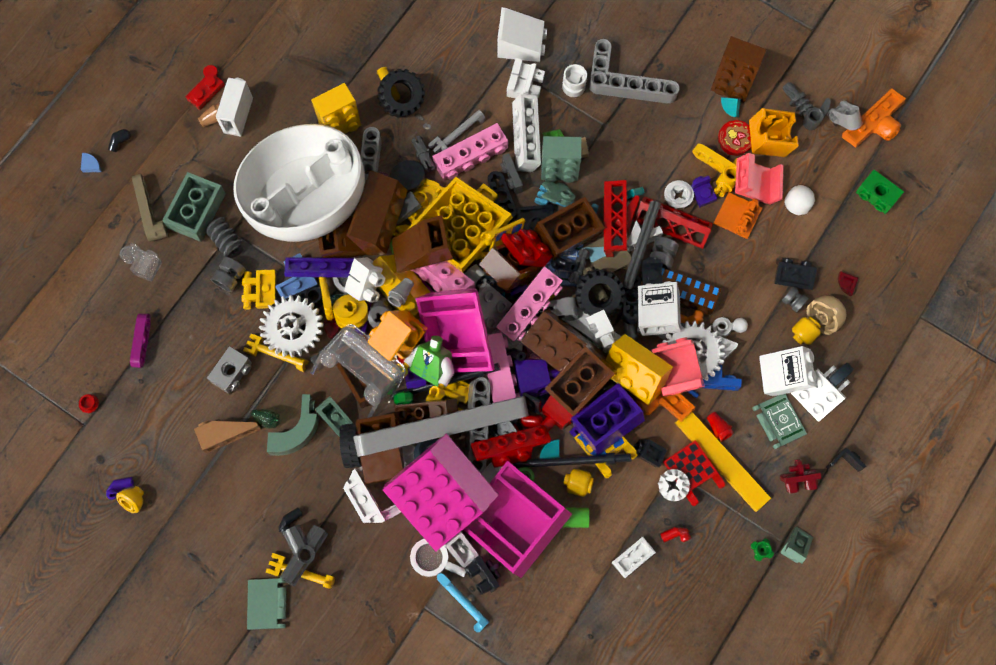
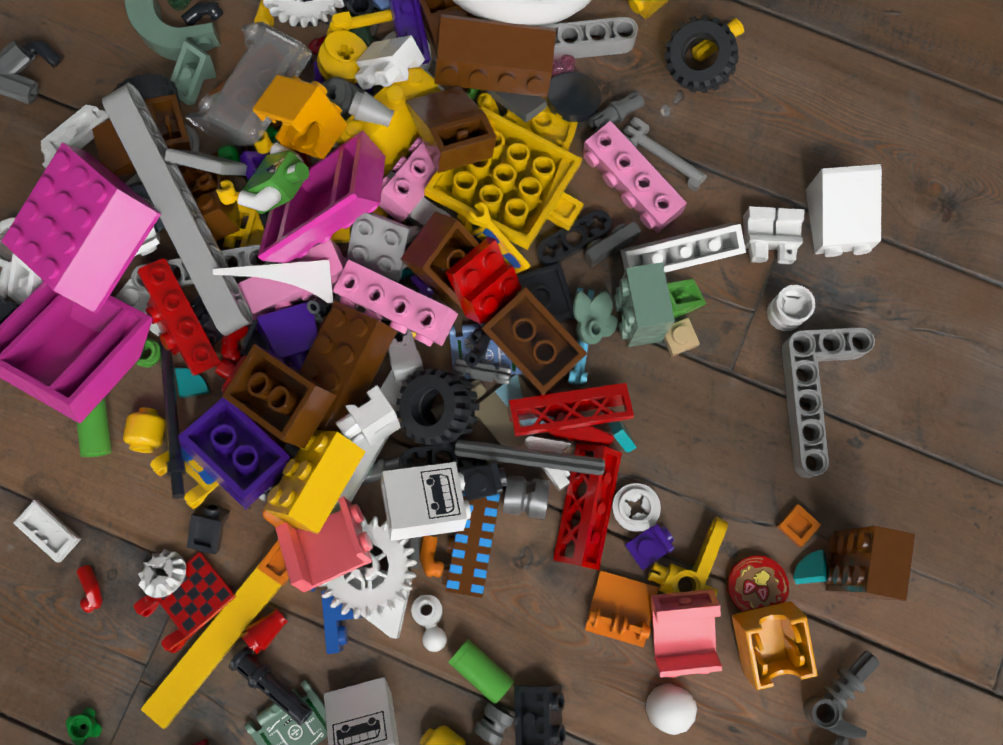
camera: 80 degrees right, 5 degrees up
none -> light grey tile [164,149,247,176]
none -> black arm [181,0,223,27]
none -> white sticker [213,260,333,303]
none -> black pin [228,646,314,726]
none -> bright green pin [448,639,515,705]
none -> orange tile [776,504,821,547]

